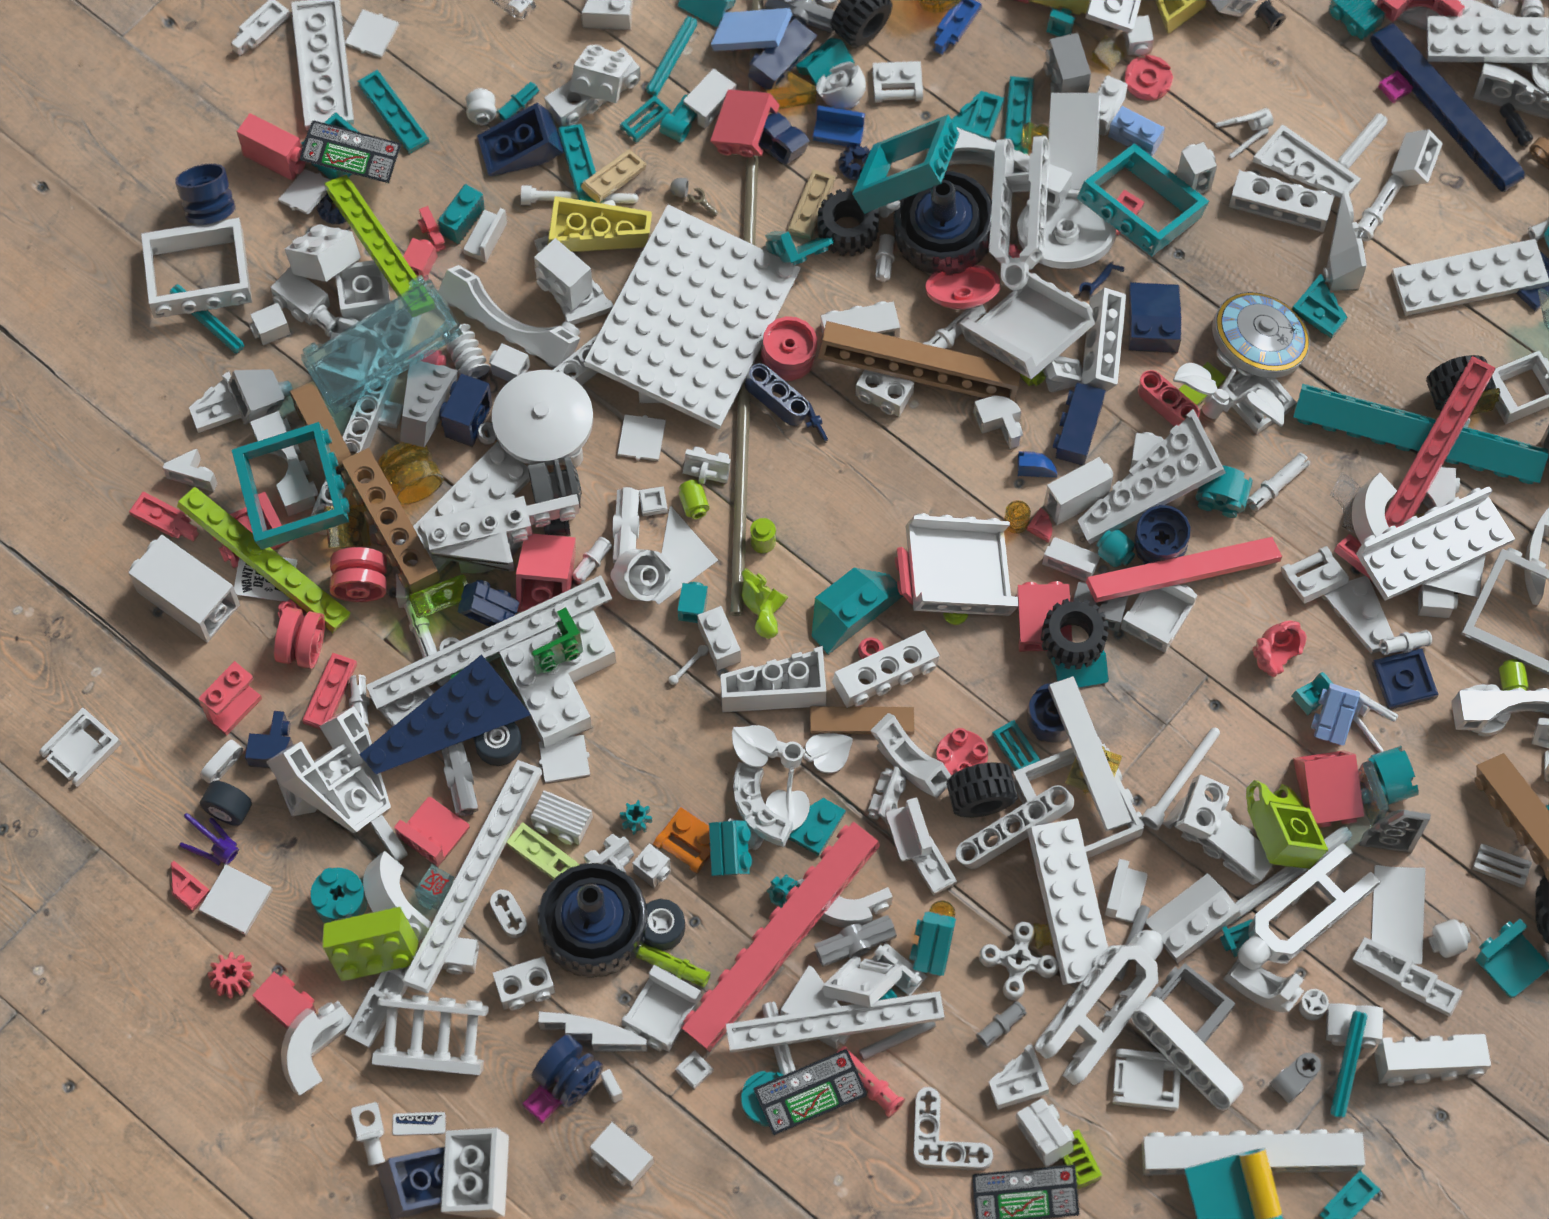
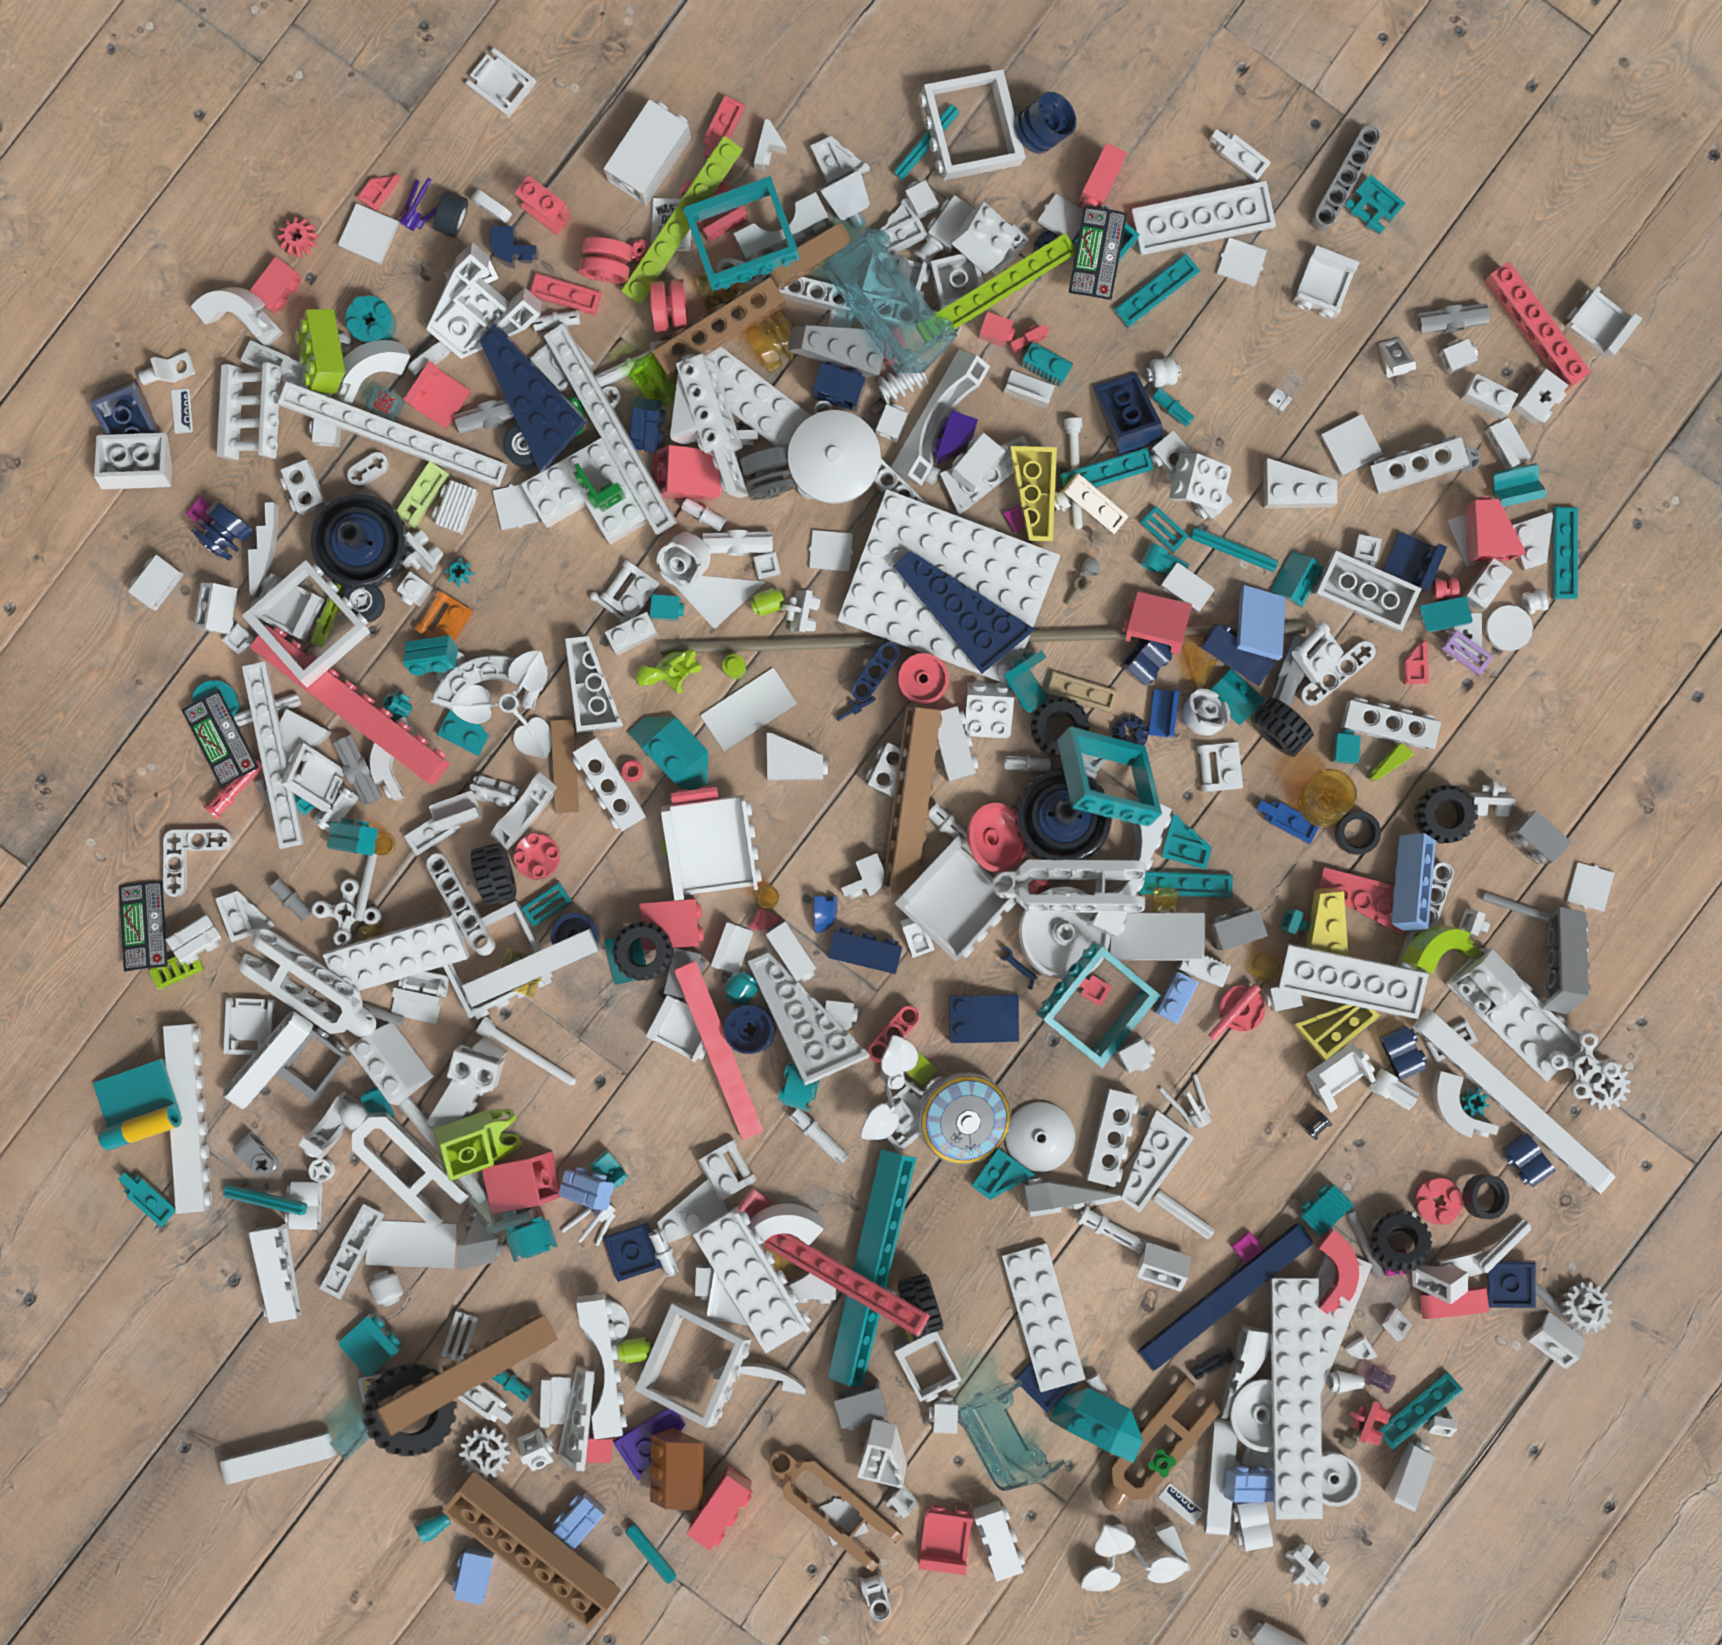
camera: 80 degrees right, 20 degrees up
white tile [601,1069,623,1103] -> none
white brick [1081,288,1126,392] -> none
coral hair [1252,620,1307,677] -> none
none -> white brick [193,583,237,634]
none -> white window [242,560,370,687]
none -> white bar [354,853,377,921]
none -> white hinge [399,971,449,997]
none -> white plate [599,560,660,619]
none -> white sticker [701,668,797,751]
none -> white slope [767,733,828,781]
none -> white wing [876,197,928,255]
none -> dark blue wing [893,551,1036,674]
none -> dark purple slope [933,411,978,464]
none -> white bracket [965,681,1014,738]
none -> dark pink tile [1003,504,1025,533]
none -> white dish [1005,1102,1075,1172]
none -> coral bar [1208,983,1261,1041]

